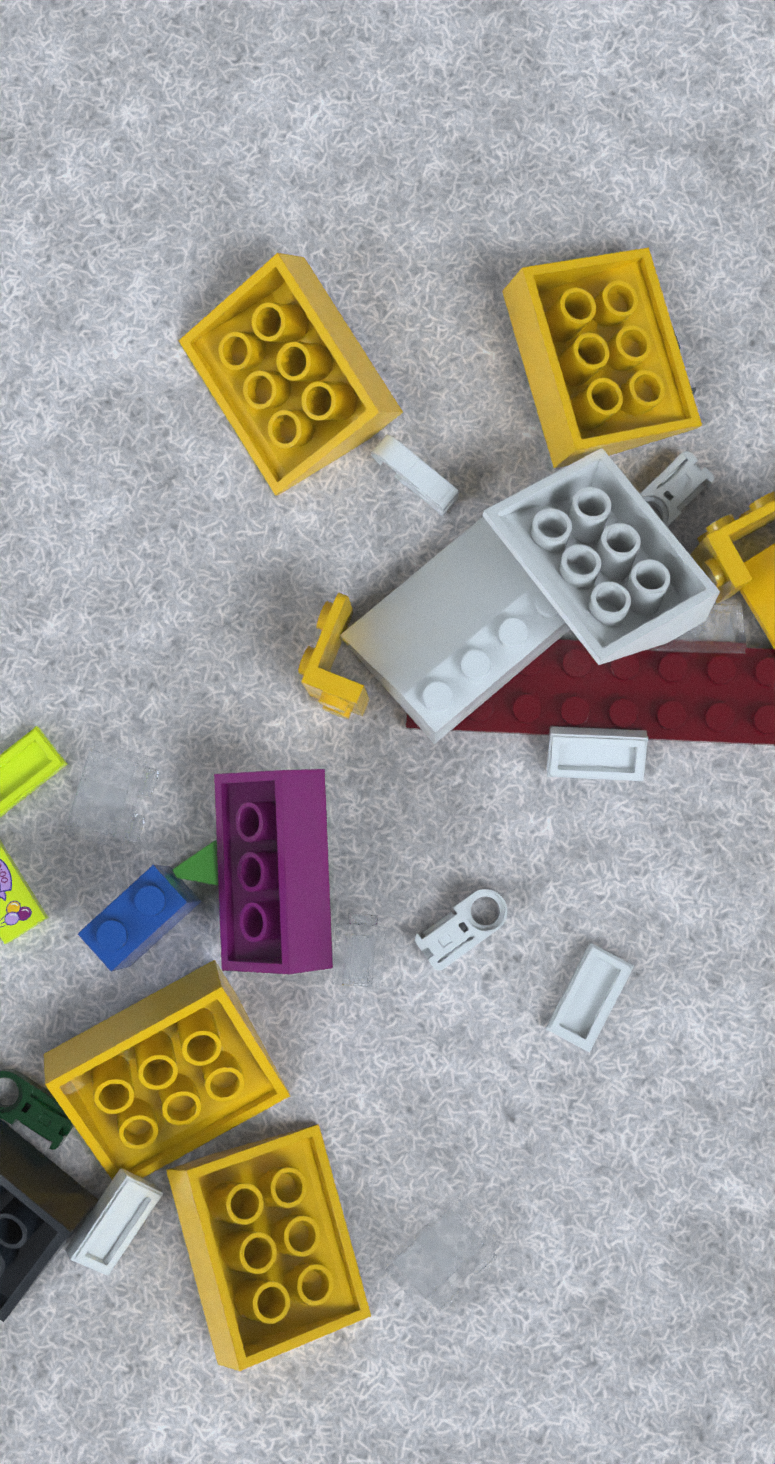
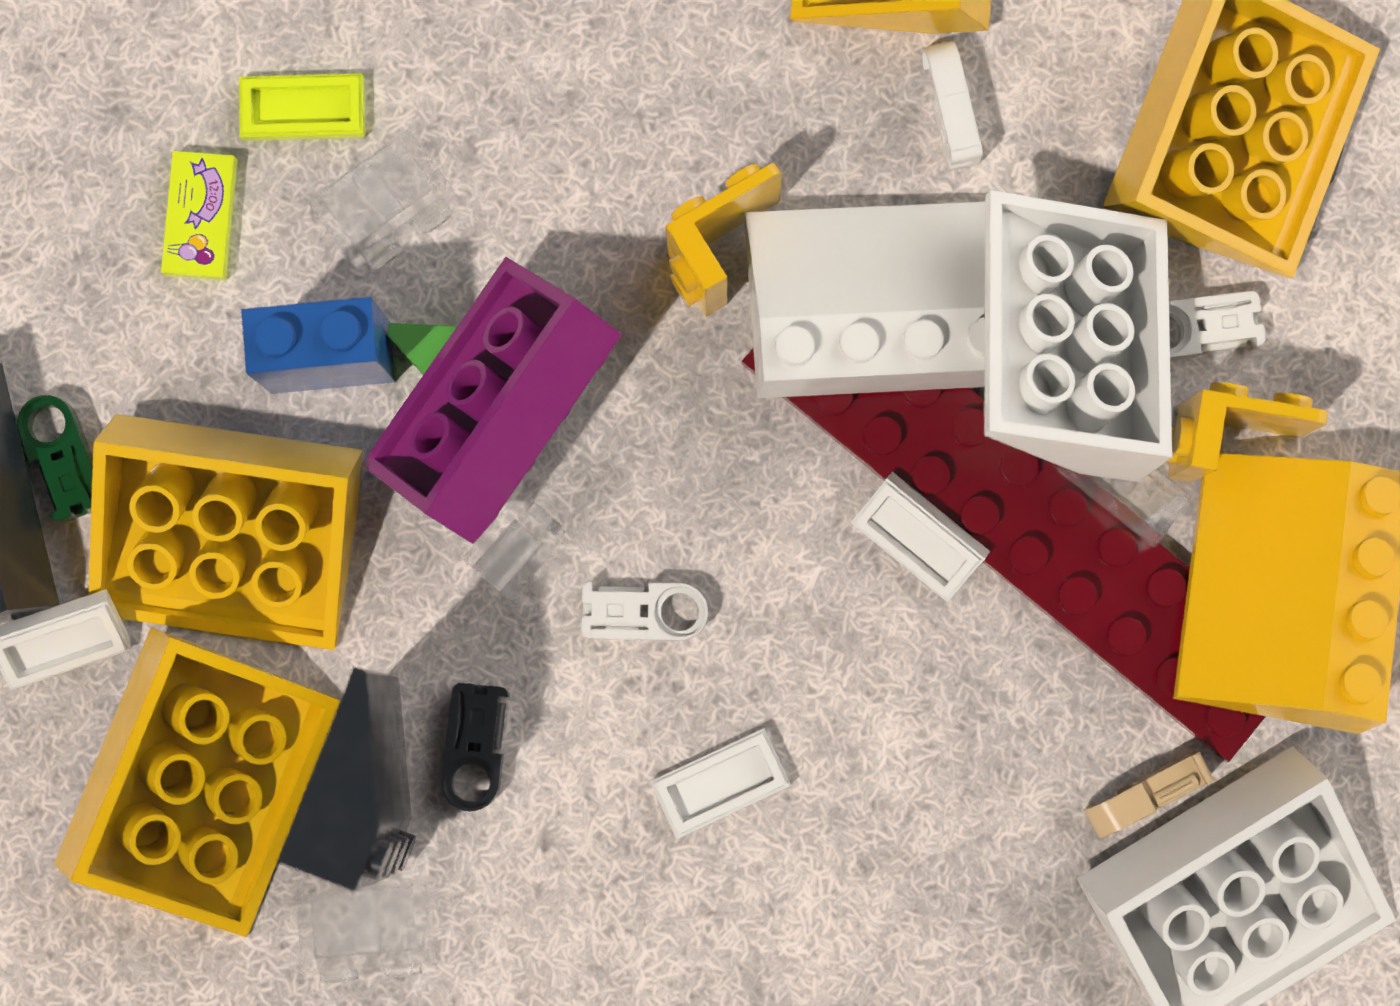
camera: 30 degrees right, 0 degrees up
none -> black slope [277,666,416,892]
none -> black piece [442,683,510,812]

